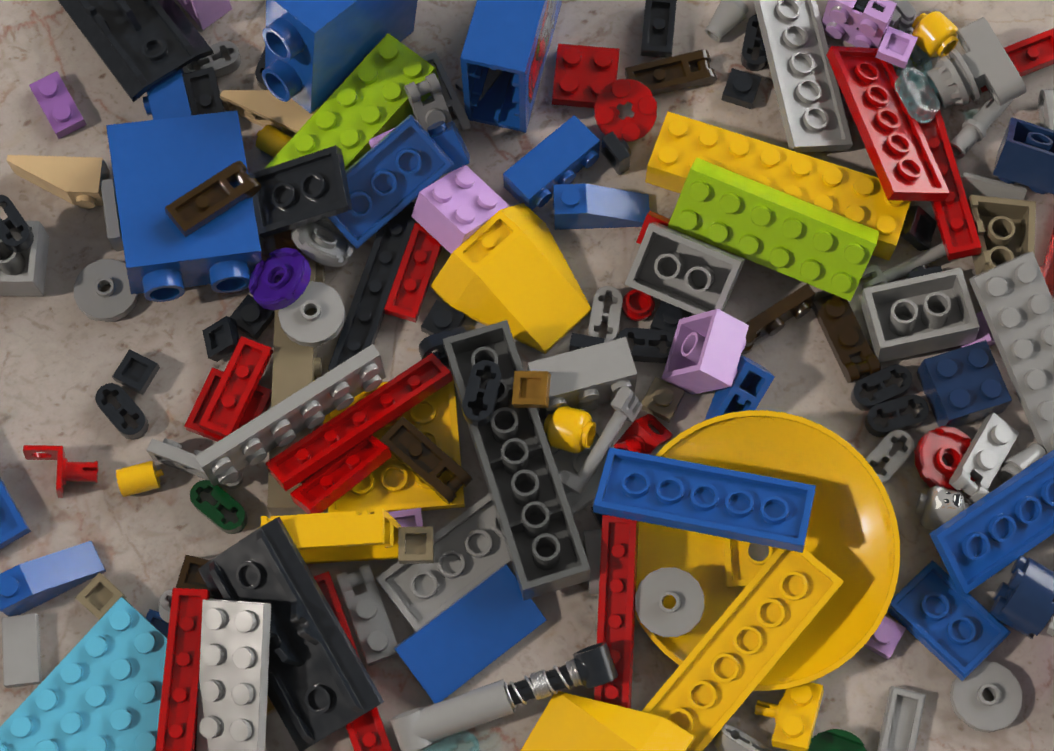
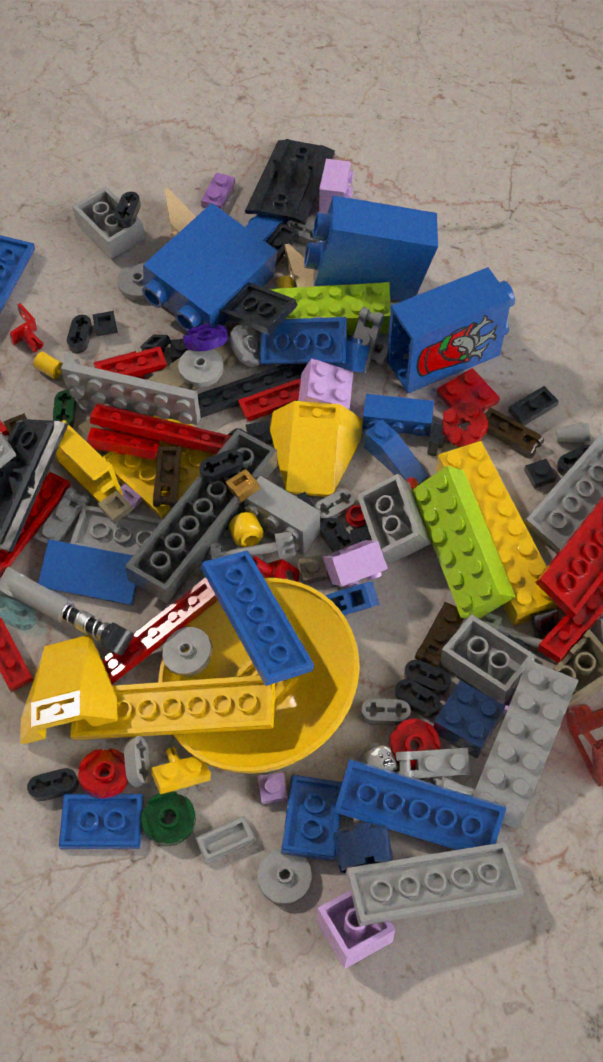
camera: 50 degrees right, 10 degrees down
dark brown plate [165,161,262,237] -> none
dark brown plate [741,283,815,354] -> none

